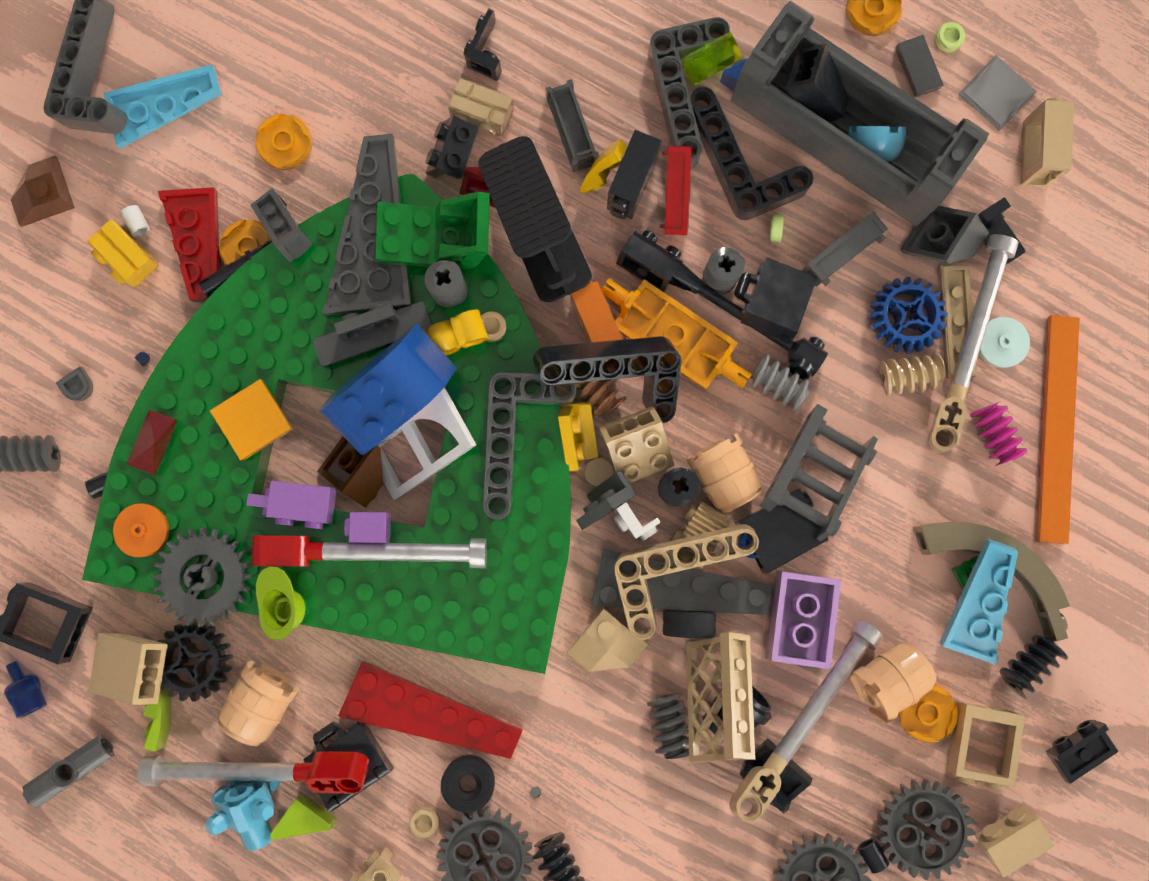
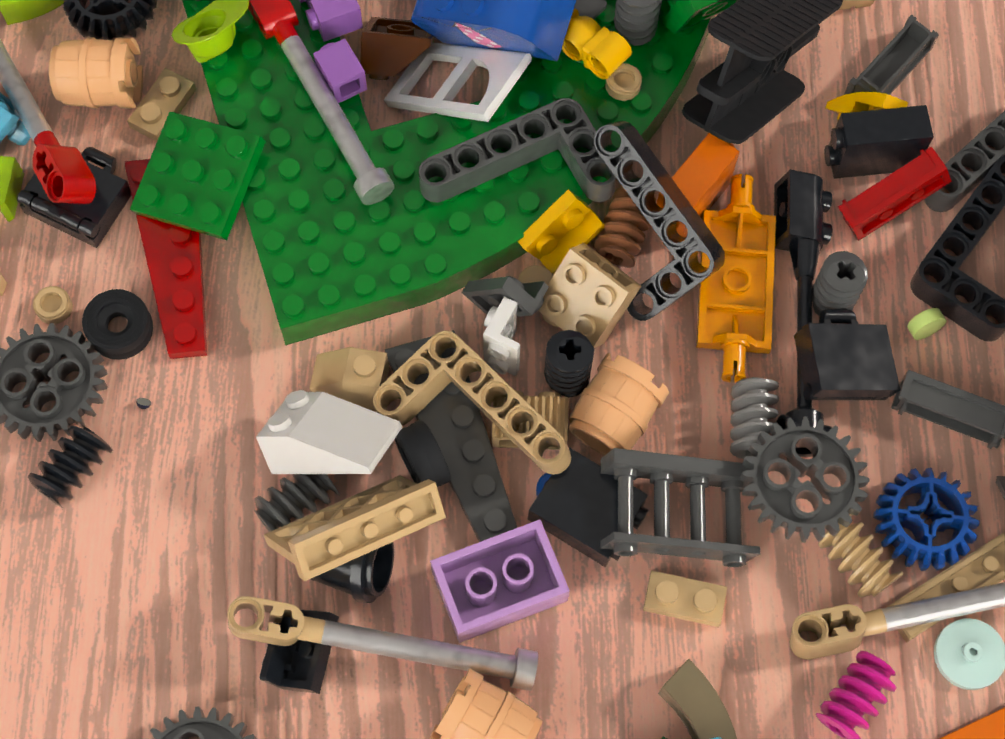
camera: 60 degrees right, 15 degrees down
none -> tan plate [127,68,196,141]
none -> green plate [130,111,266,241]
none -> white slope [256,390,402,474]
none -> tan plate [643,570,727,627]
none -> dark grey gear [740,416,870,543]

